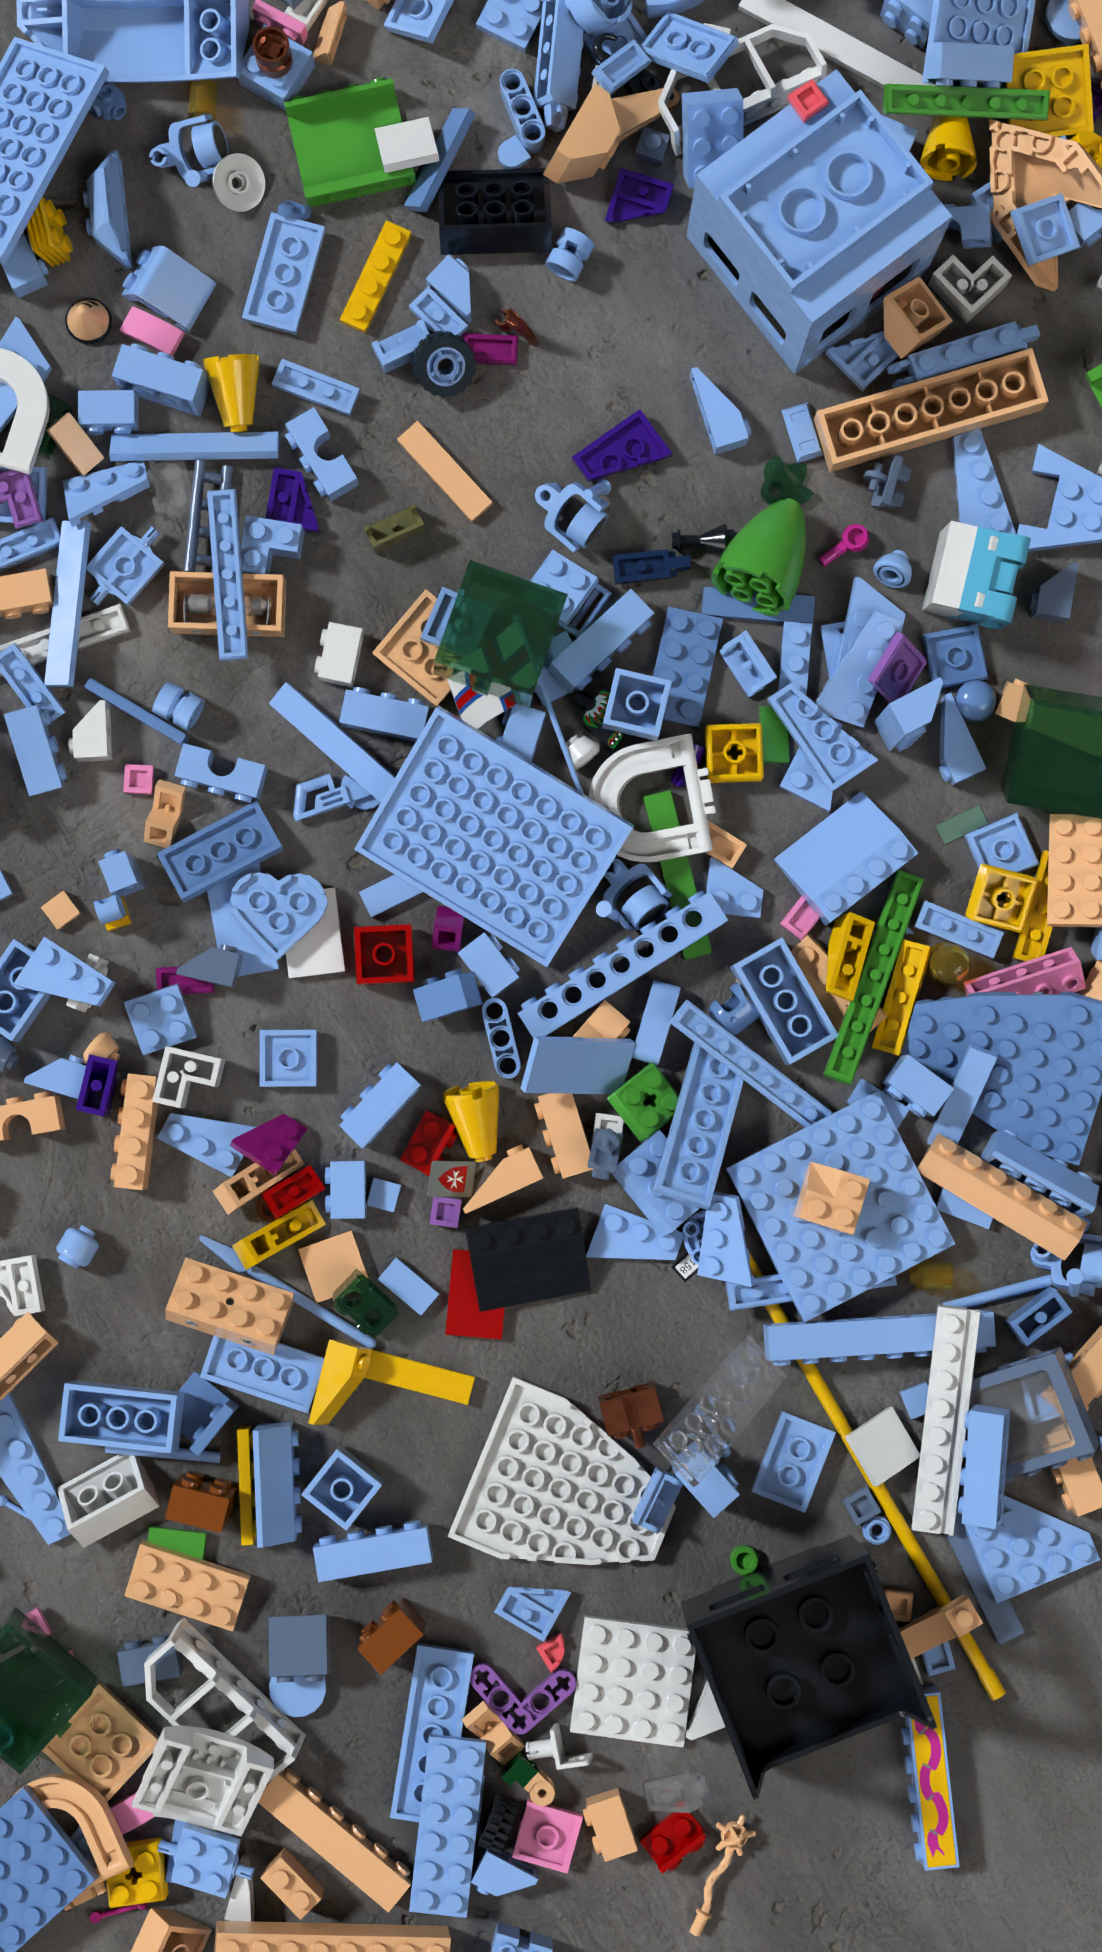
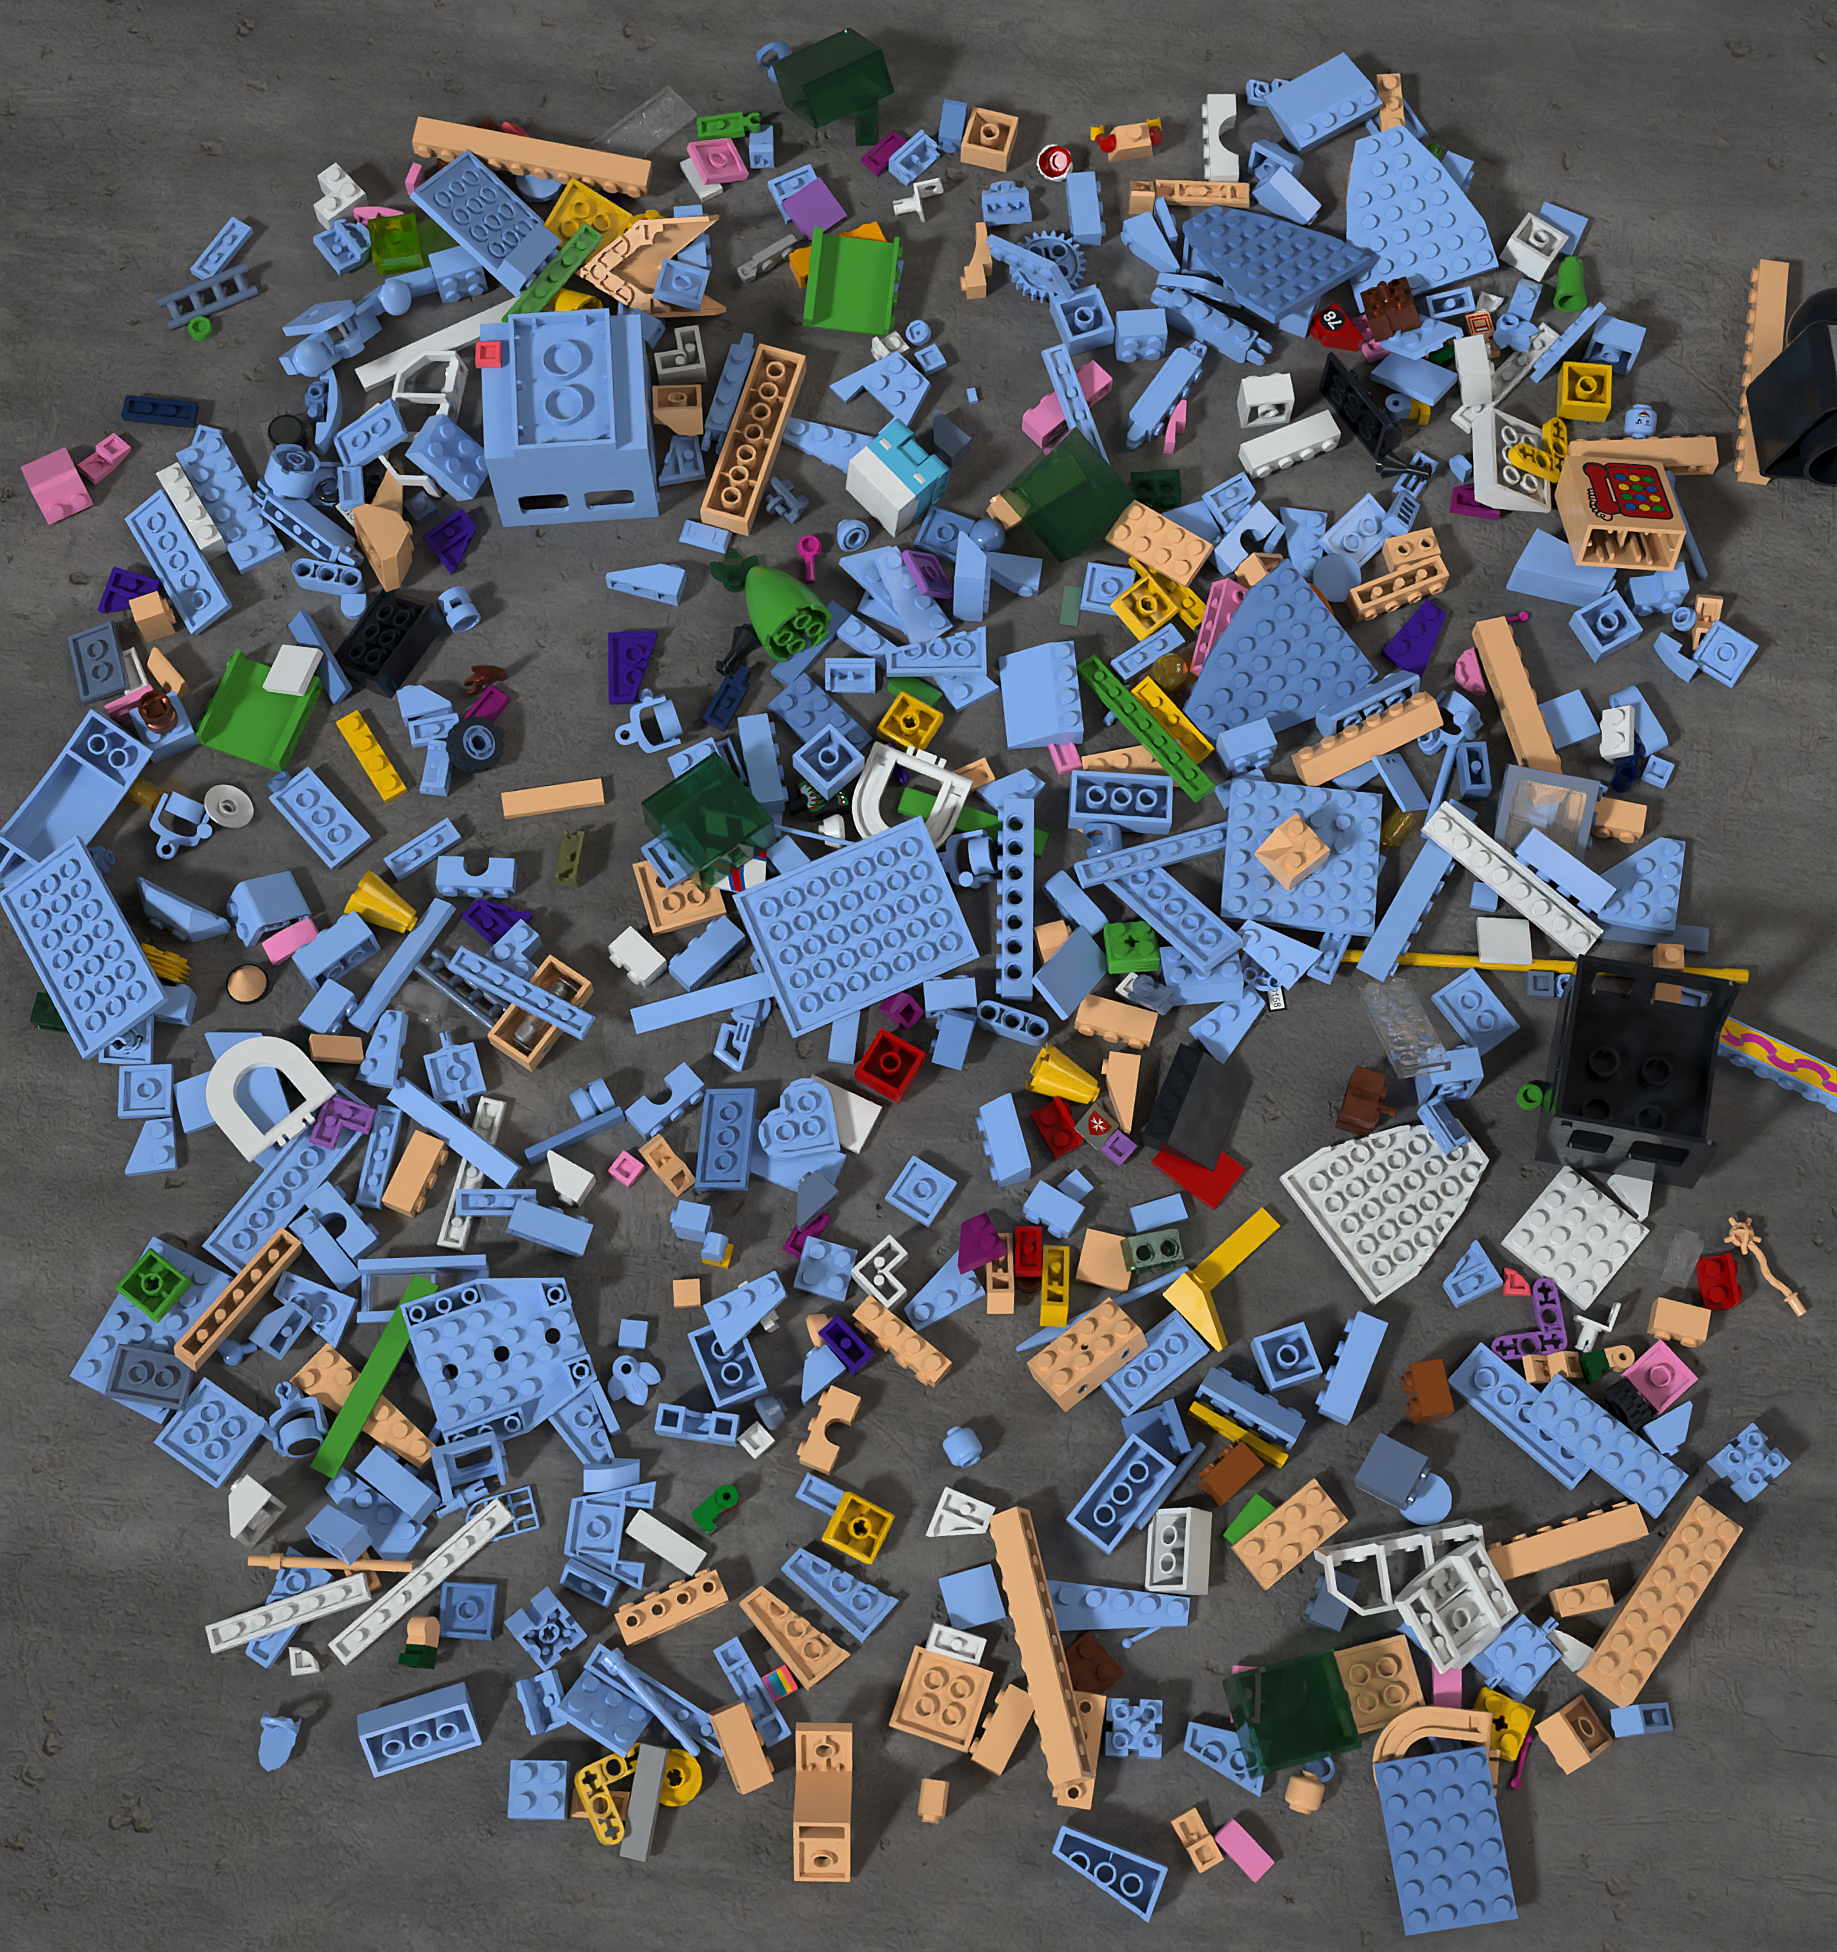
camera: 55 degrees left, 15 degrees down
yellow slope [826,912,875,1002] -> none
light blue tile [927,1044,998,1145] -> none
none -> light blue container [1371,753,1430,812]

